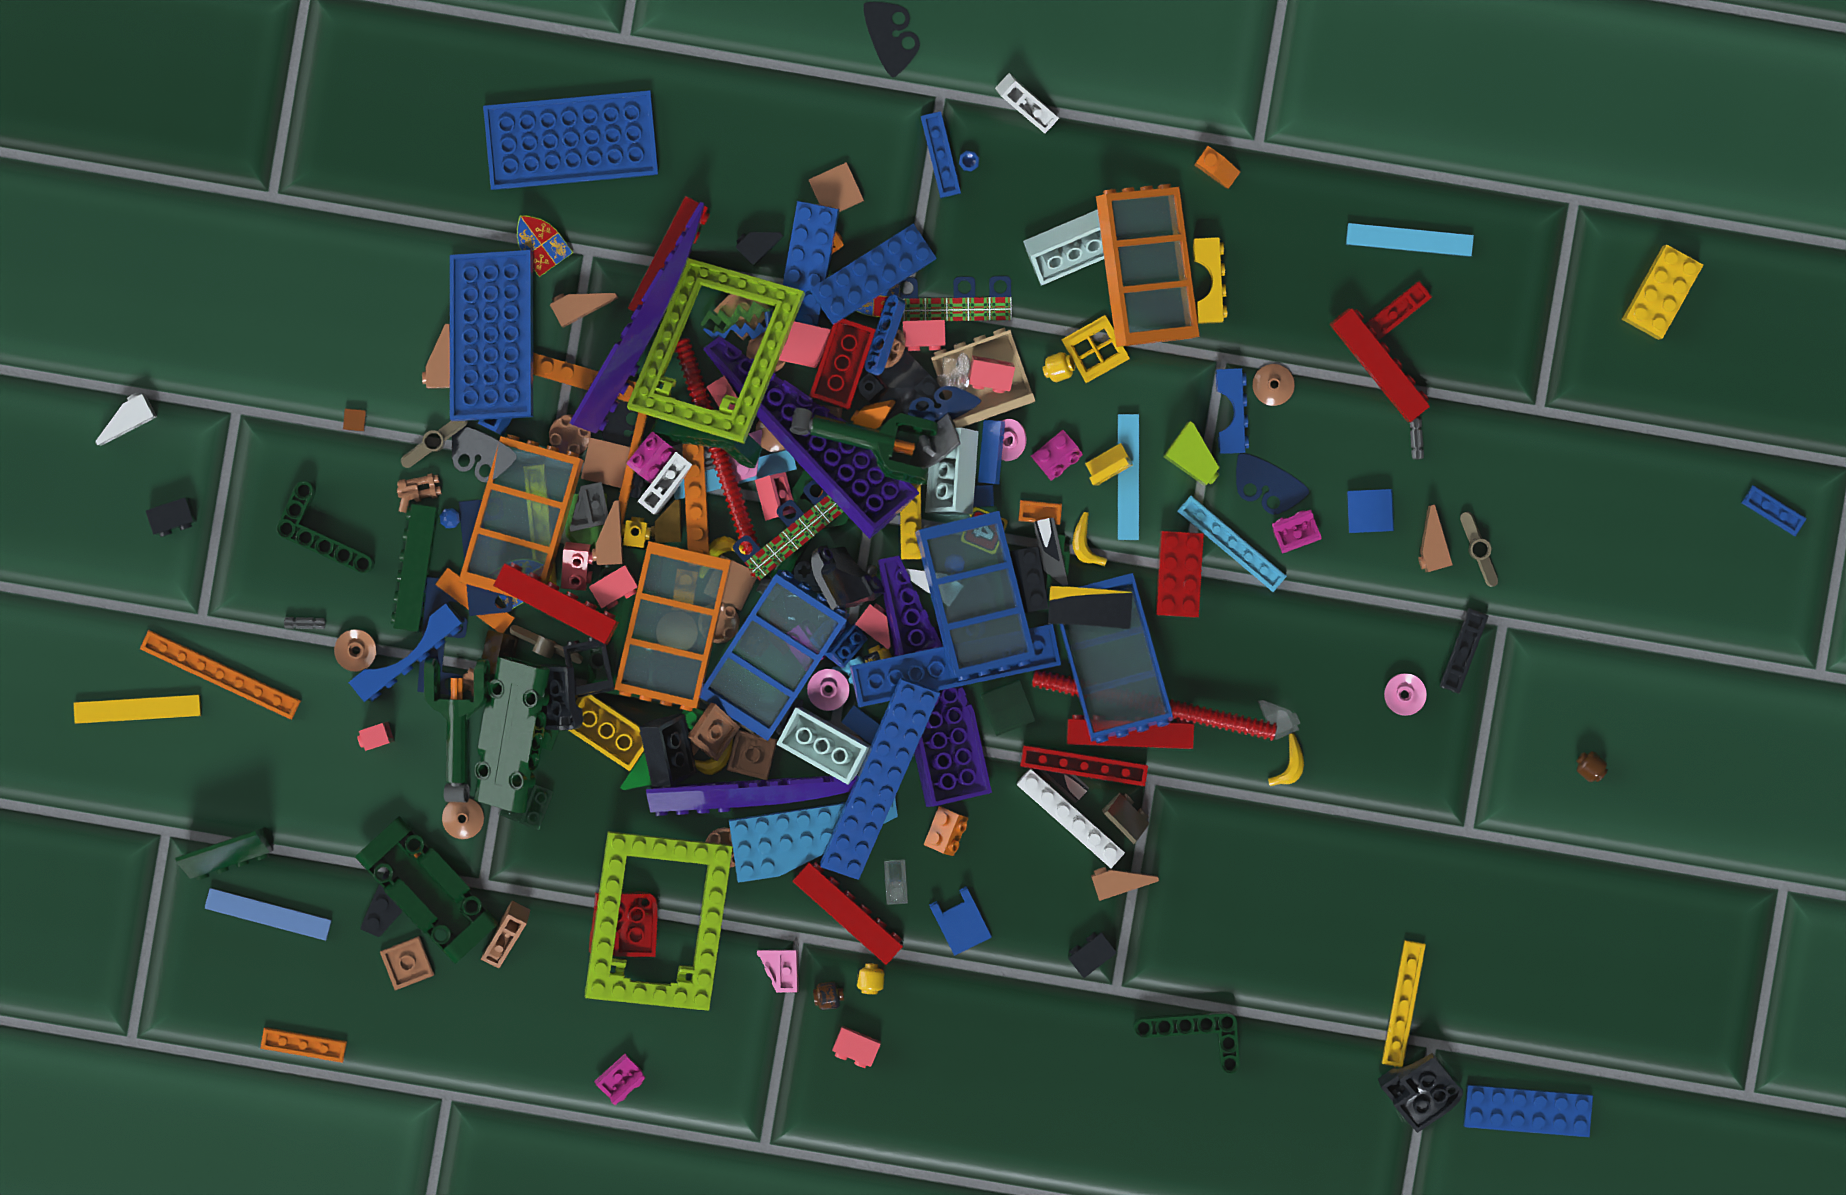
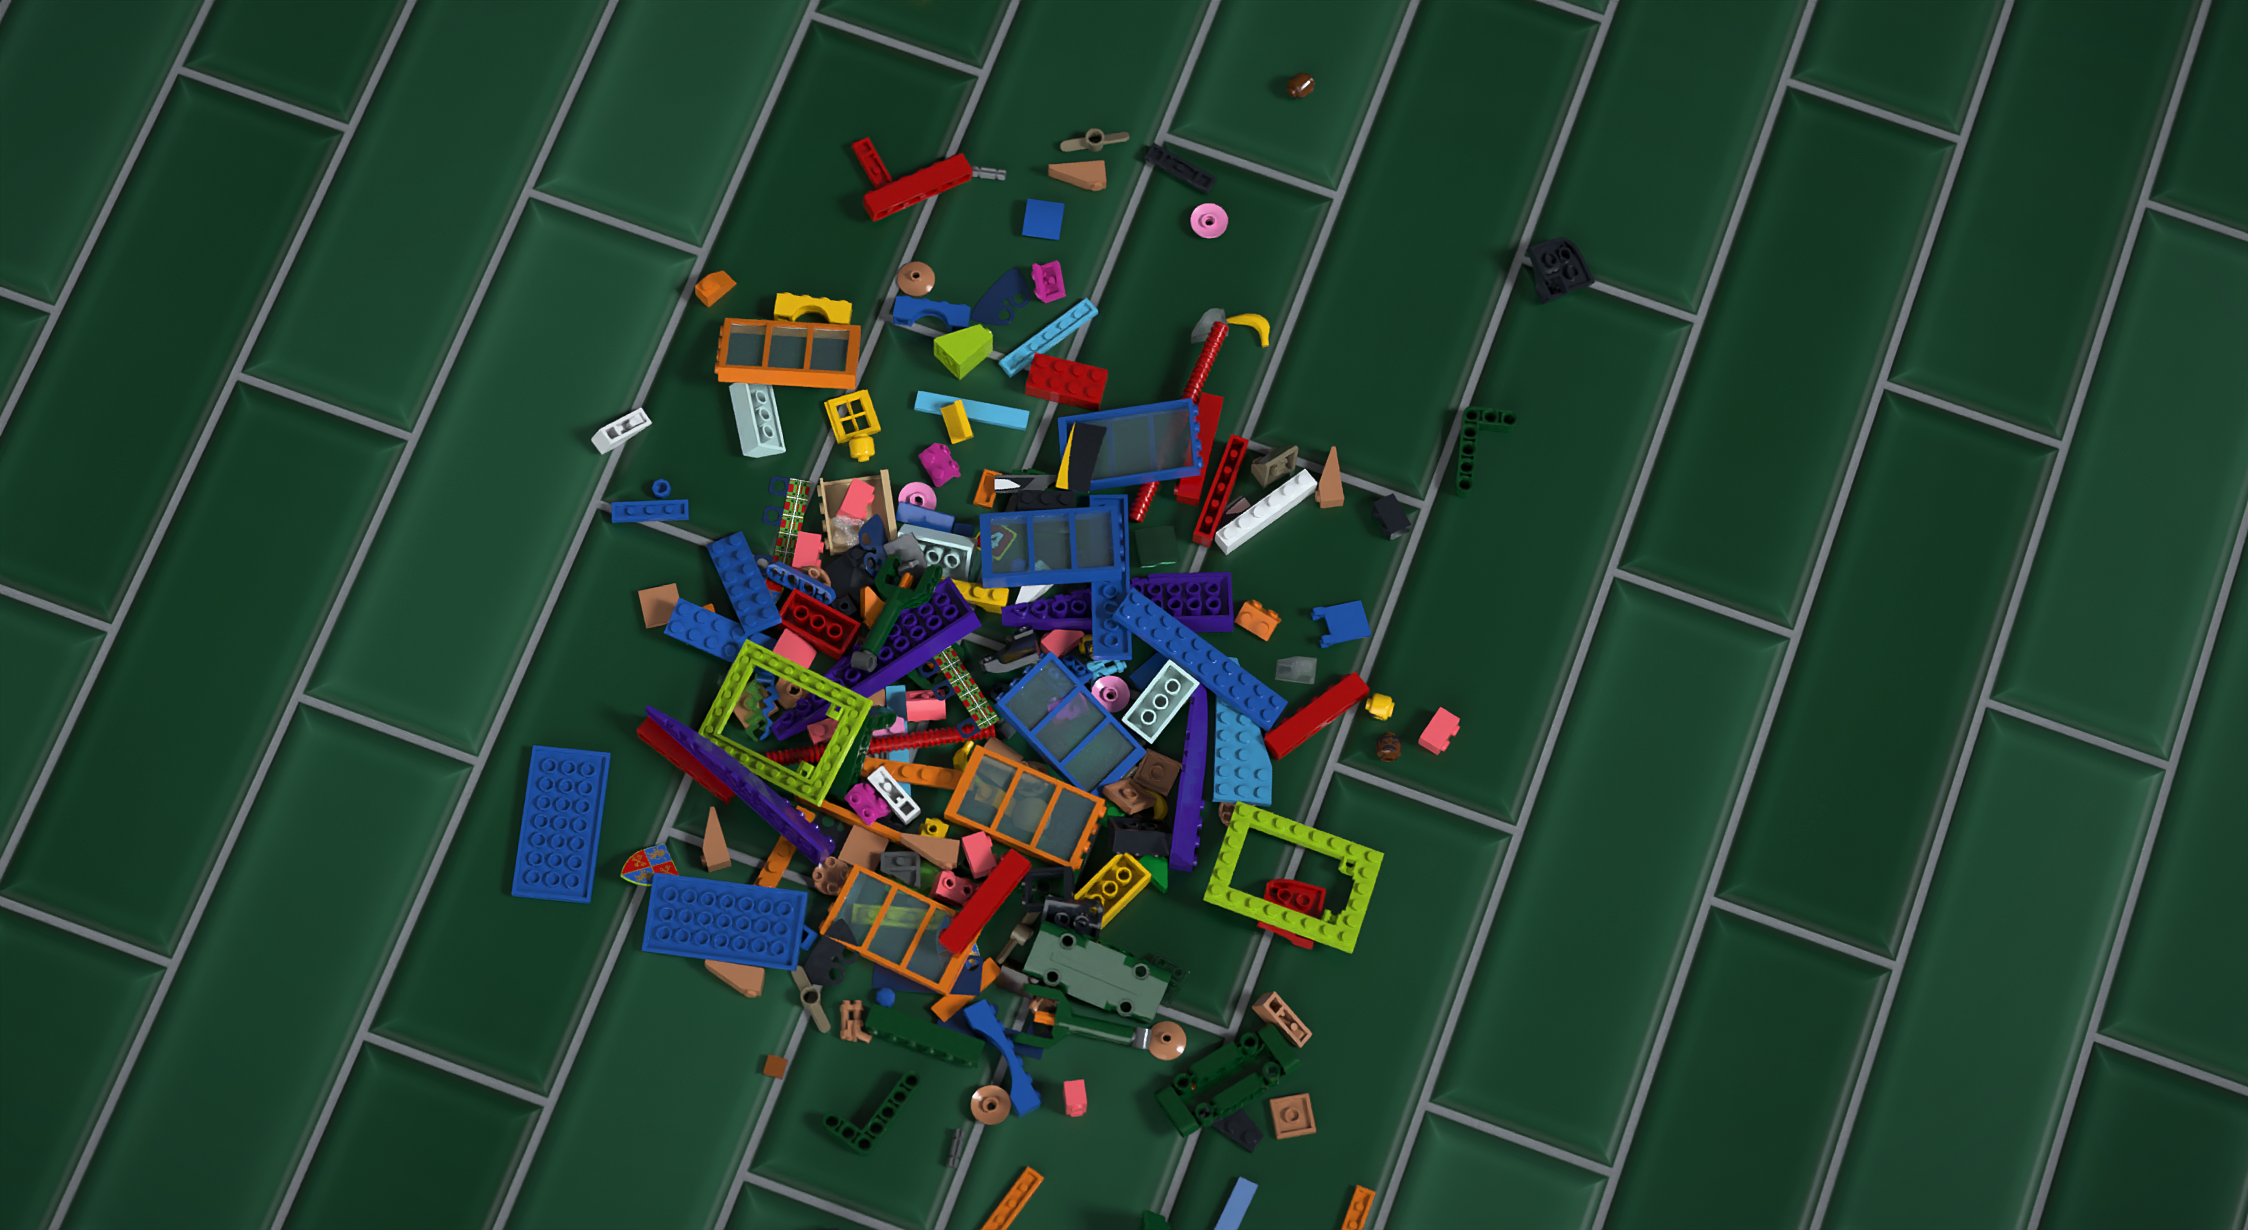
camera: 85 degrees left, 20 degrees down
dark pink bracket [594,1054,645,1105] -> none
pearl gold slope [651,500,682,543] -> none
black slope [736,232,783,266] -> none
bright pink wing [757,950,799,992] -> none
black piece [863,2,920,77] -> none
yellow piece [1072,512,1107,566] -> none
medium azure tile [1346,223,1474,257] -> none
yellow tile [1382,940,1426,1067] -> none
blue plate [1463,1084,1593,1137] -> none

